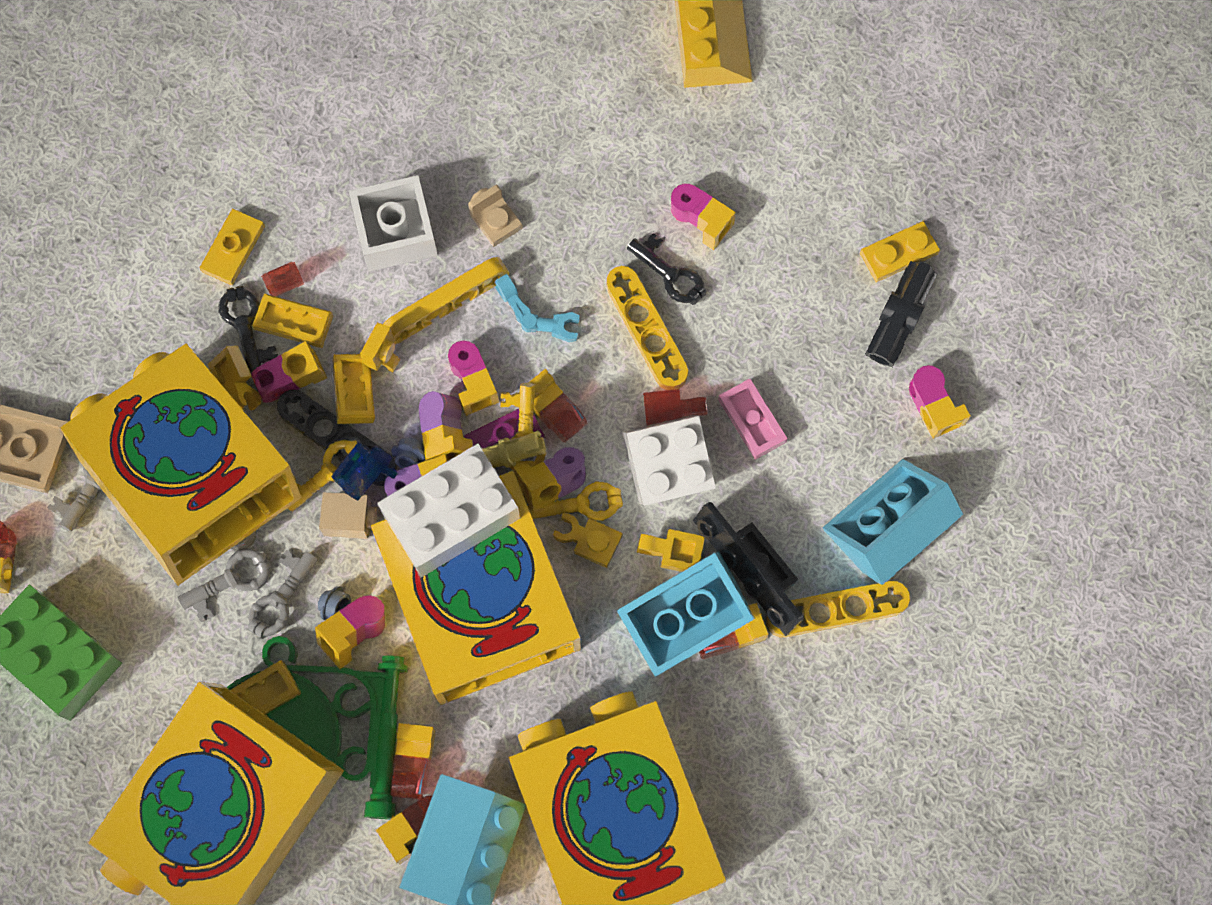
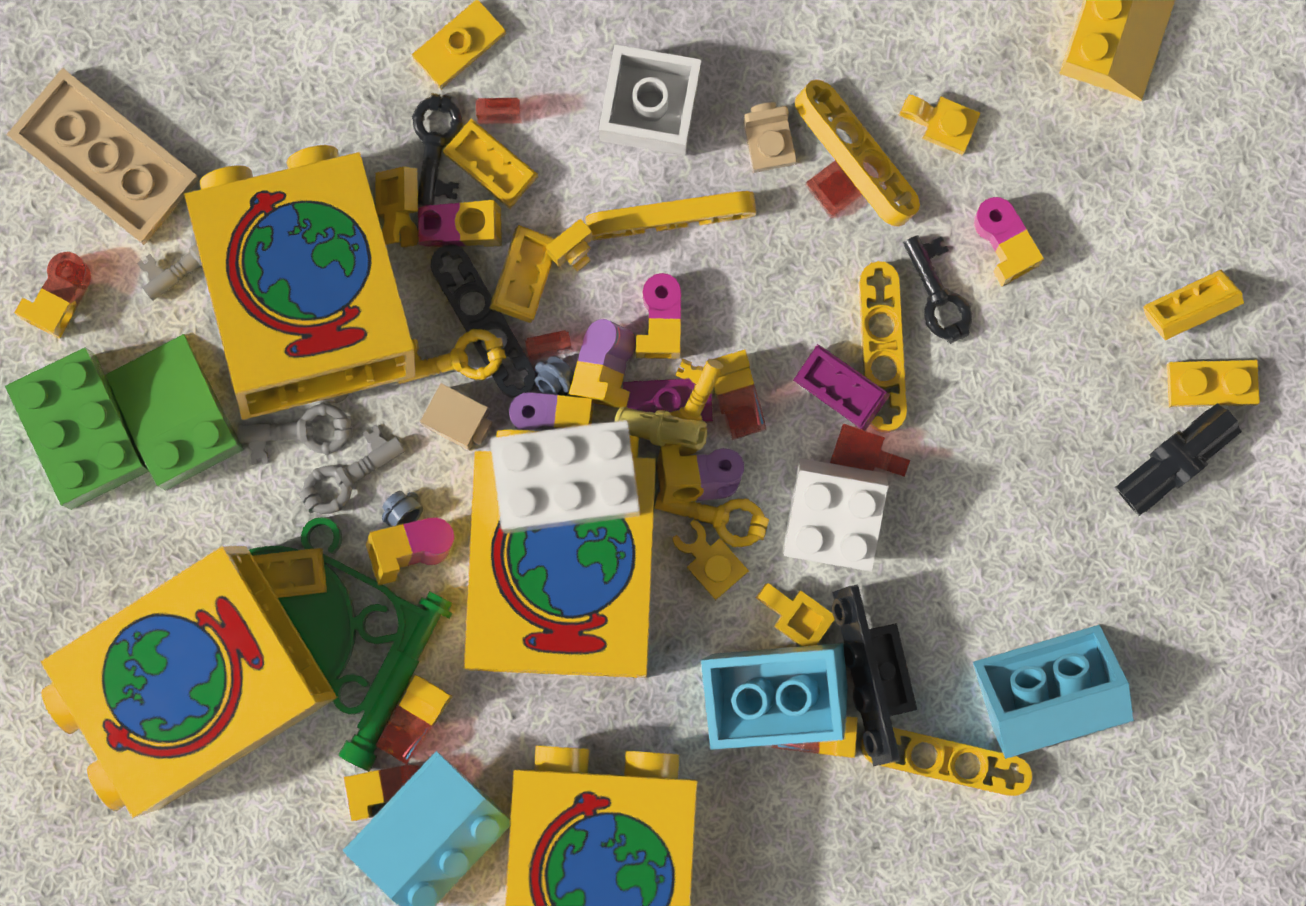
camera: 25 degrees right, 10 degrees up
clear blue bracket [331,442,399,501] -> none
medium azure piece [495,274,580,342] -> none
bright pink plate [718,379,788,460] -> none
leg [909,365,971,439] -> none
none -> bright green slope [105,334,244,491]
none -> clear red tile [525,330,573,361]
none -> magenta plate [793,344,890,431]
none -> yellow beam [795,79,920,227]
none -> clear red tile [805,160,863,219]
none -> yellow plate [899,94,981,155]
none -> yellow plate [1143,269,1244,340]

